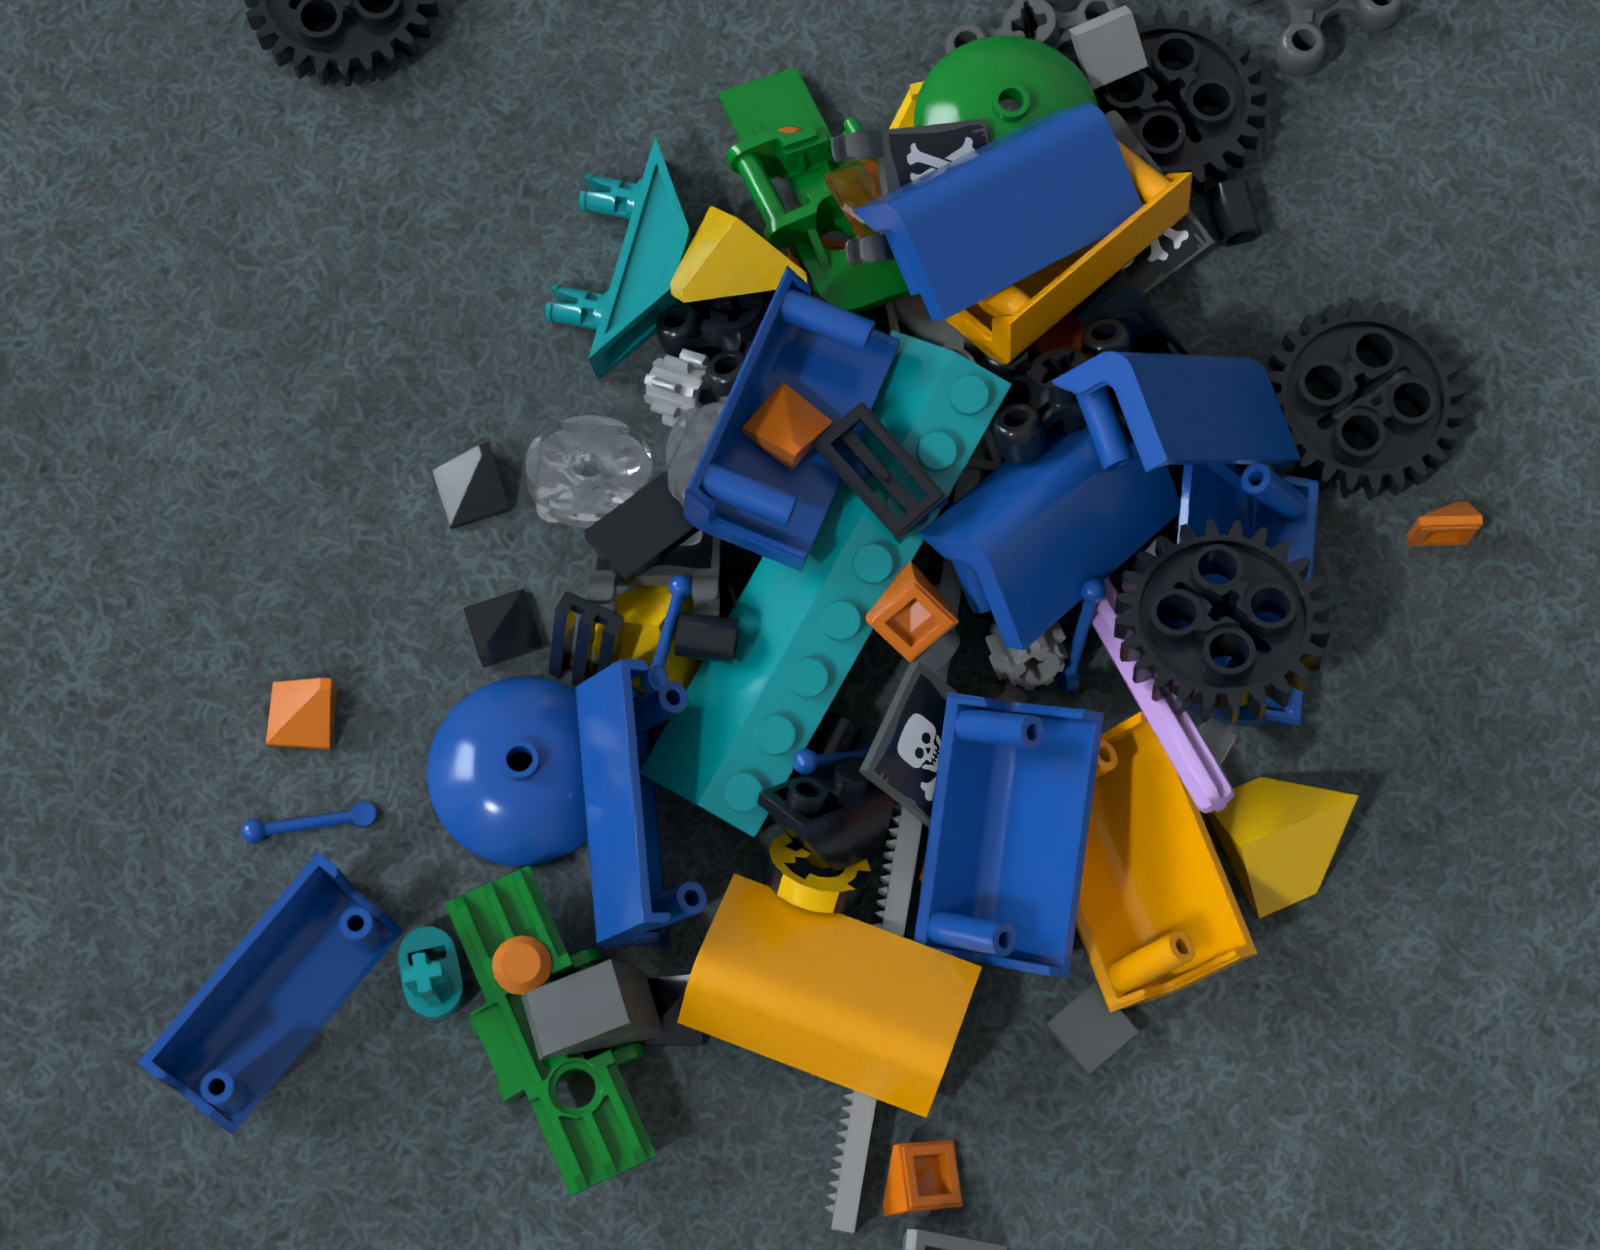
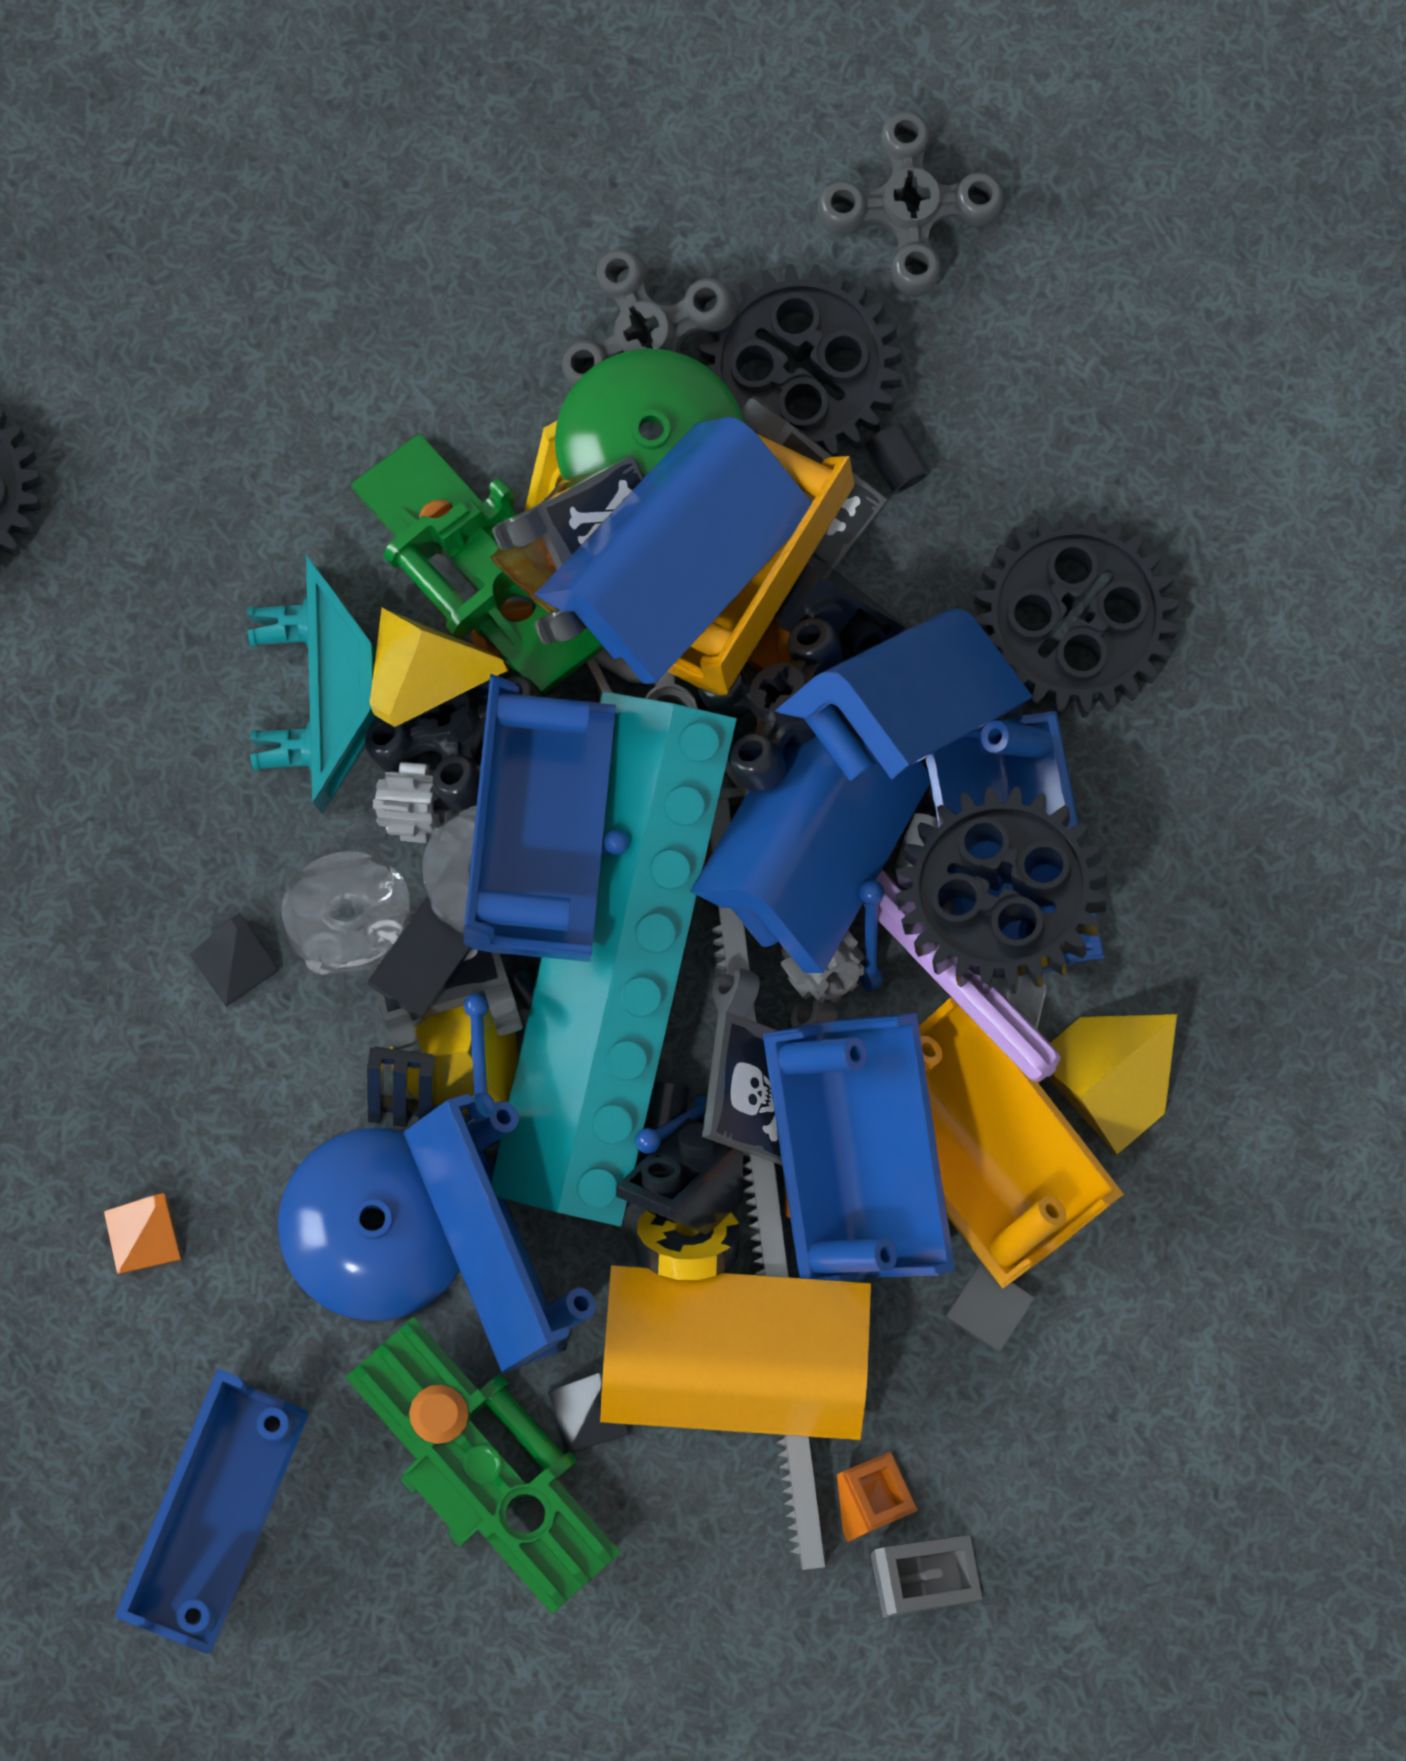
camera: 20 degrees left, 5 degrees up
blue hinge [241,801,377,844] -> none
teal piece [398,926,465,1021] -> none
black slope [463,588,543,668] -> none
dark grey slope [521,959,663,1061] -> none
black hinge [674,611,740,664] -> none
orange slope [741,382,833,471] -> none
black tile [812,401,949,544] -> none
orange slope [865,561,959,662] -> none
light grey tile [1069,5,1148,90] -> none
orange slope [1406,501,1483,546] -> none

